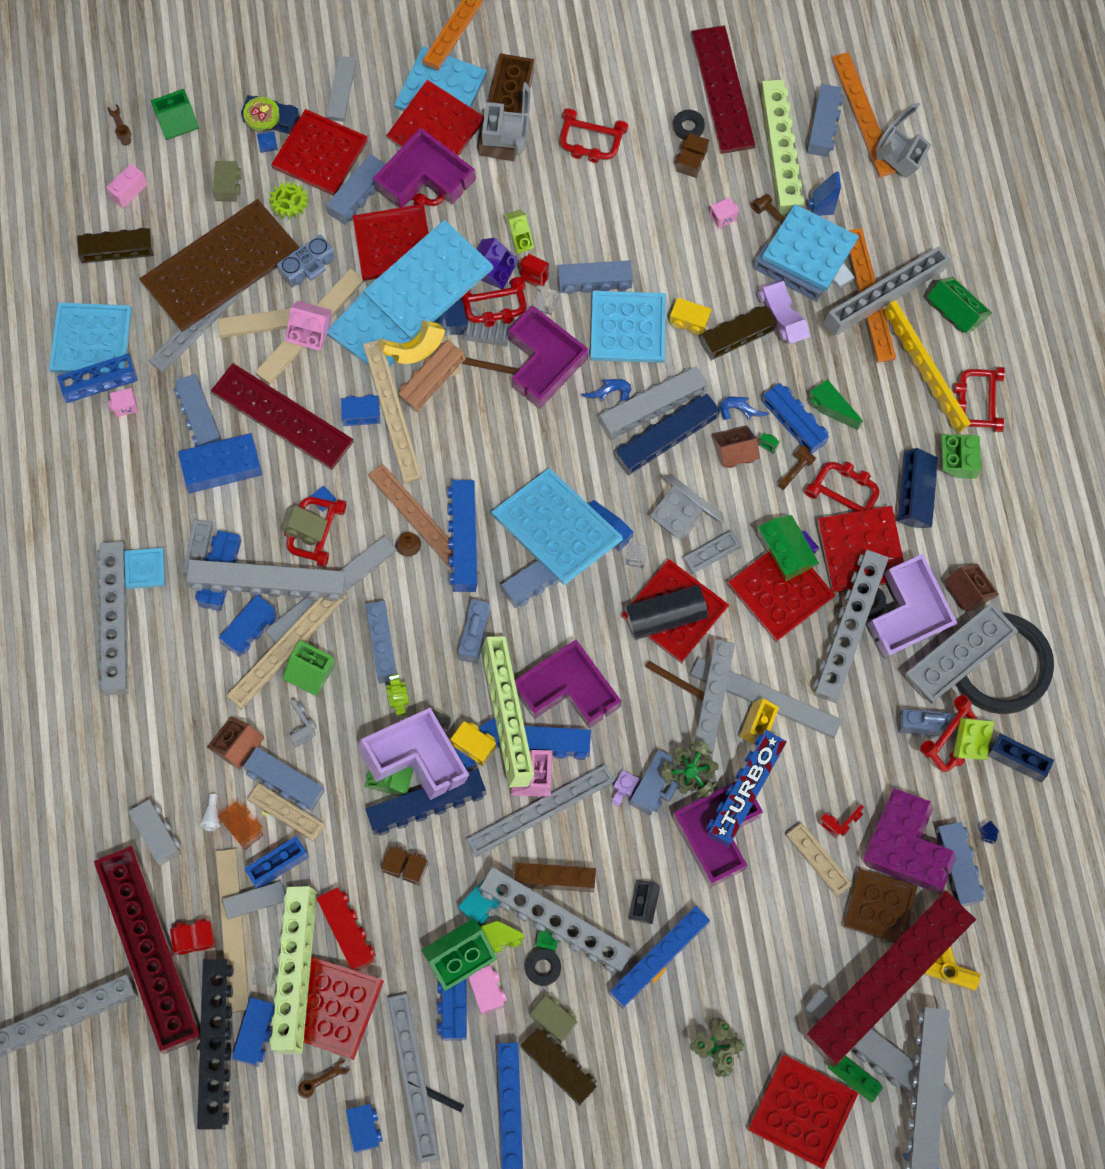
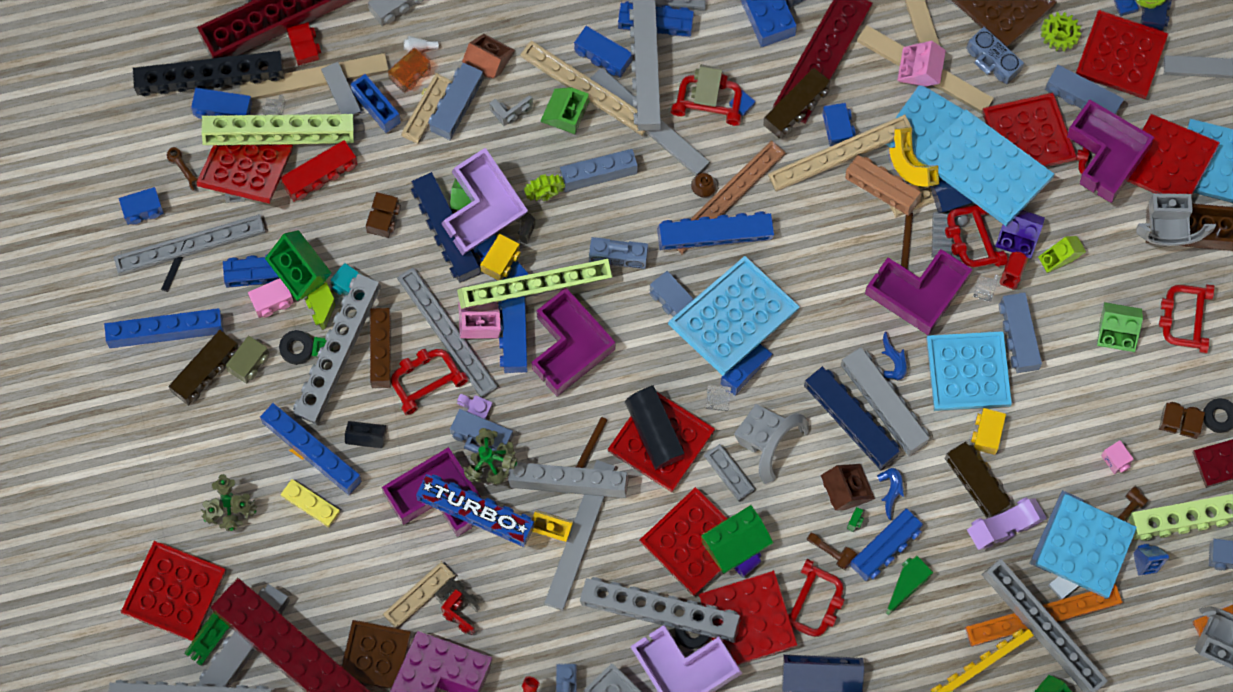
camera: 85 degrees right, 0 degrees up
none -> light yellow plate [280,479,340,528]
none -> red bar [391,349,469,415]
none -> clear smoke bracket [434,578,480,612]
none -> dark brown brick [763,68,831,139]
none -> bright green slope [1097,302,1143,352]

